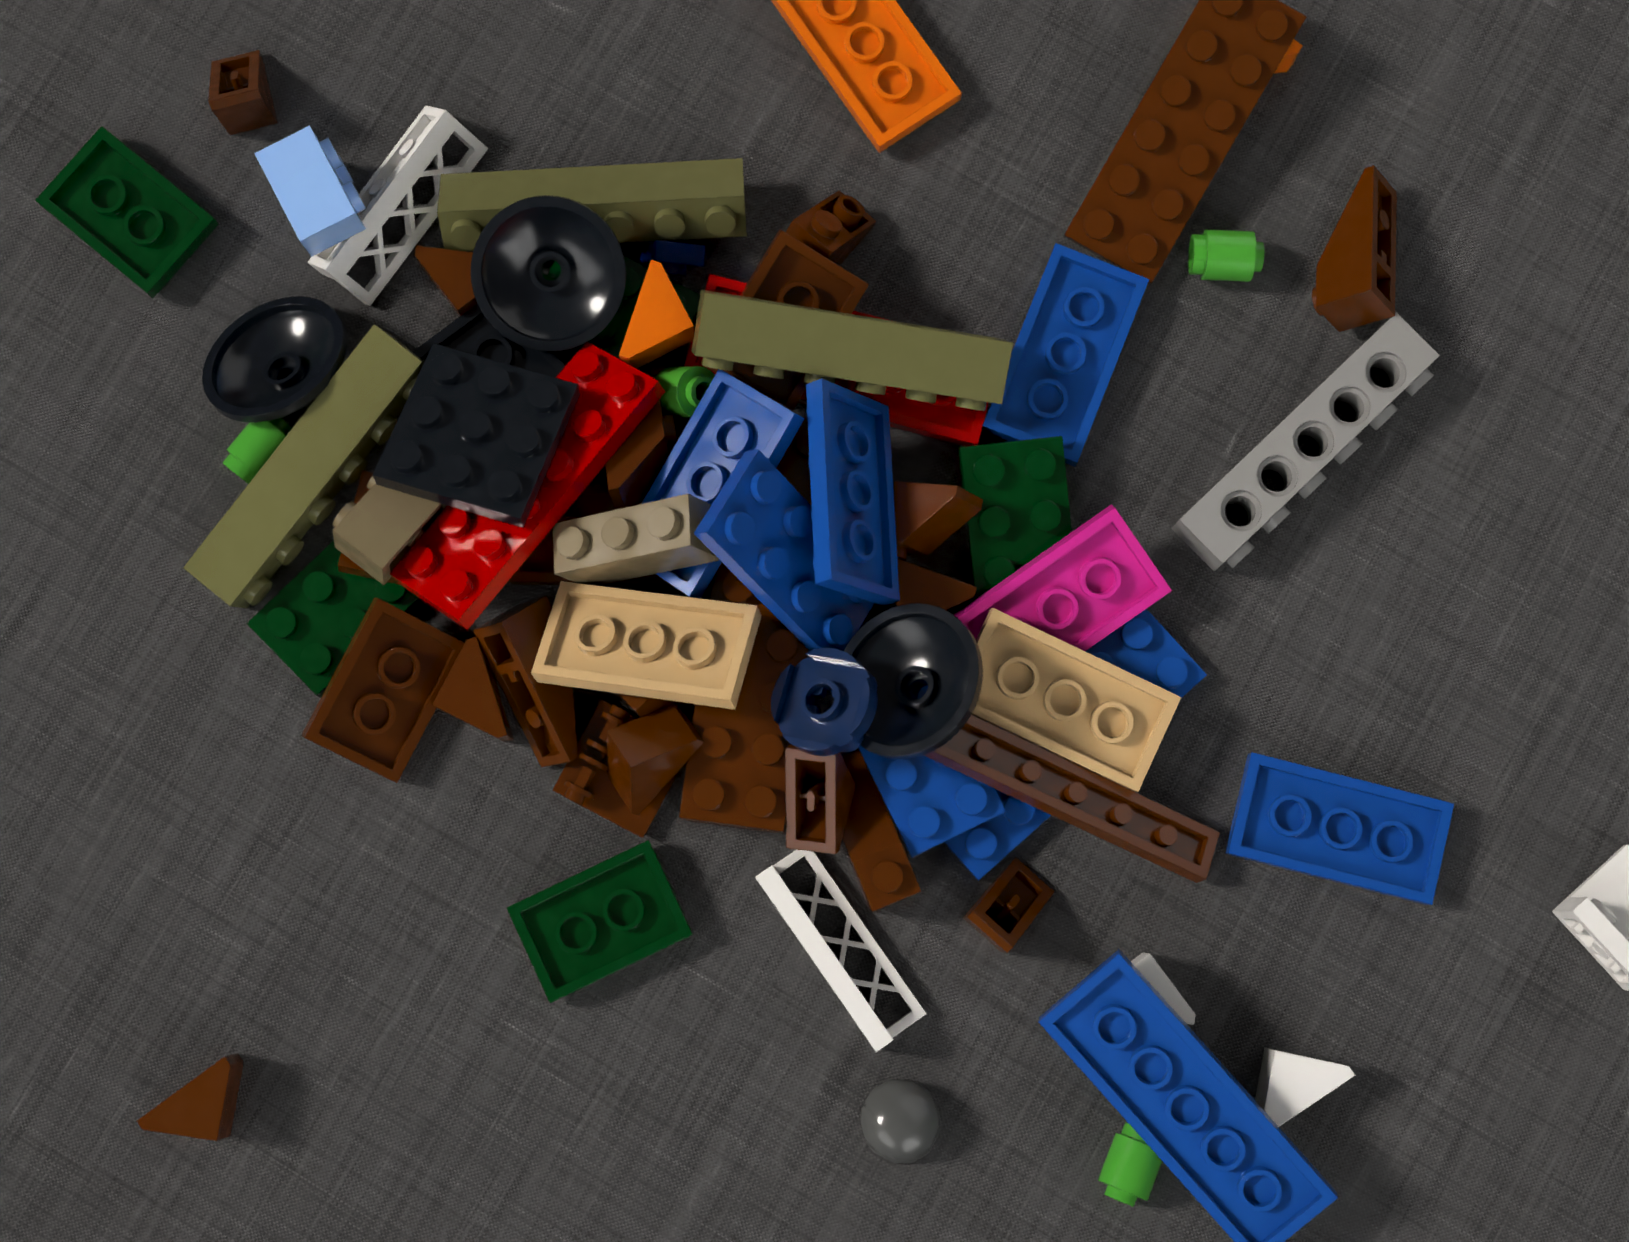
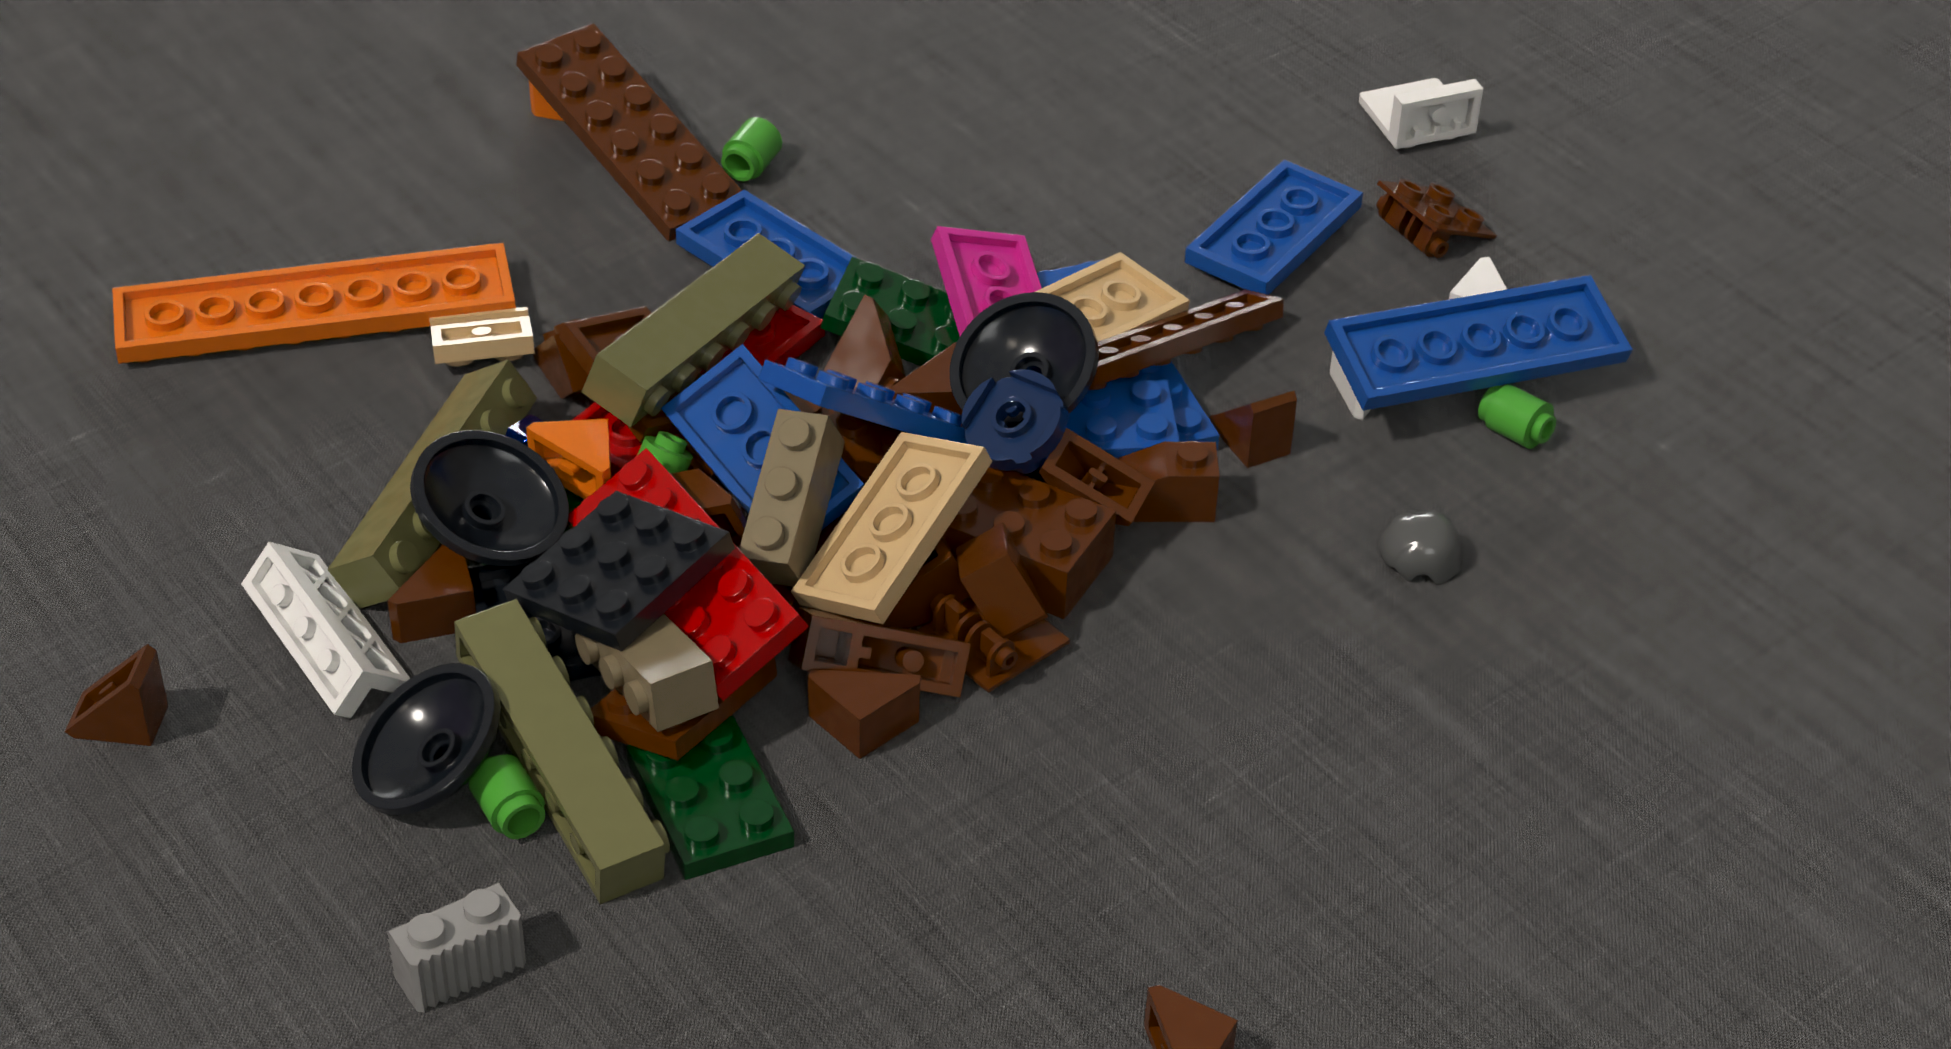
camera: 70 degrees left, 40 degrees down
dark green plate [35,126,219,299] -> none
light blue brick [254,125,366,257] -> none
reddish brown plate [301,597,464,783] -> none
dark green plate [507,840,694,1003] -> none
white fence [755,849,926,1052] -> none
blue plate [806,378,900,606] -> none
light grey brick [1171,312,1440,571] -> none
reddish brown slope [1312,165,1397,332] -> none
none -> light grey brick [386,883,526,1013]
none -> tan plate [429,307,535,367]
none -> reddish brown hinge [1376,179,1497,258]

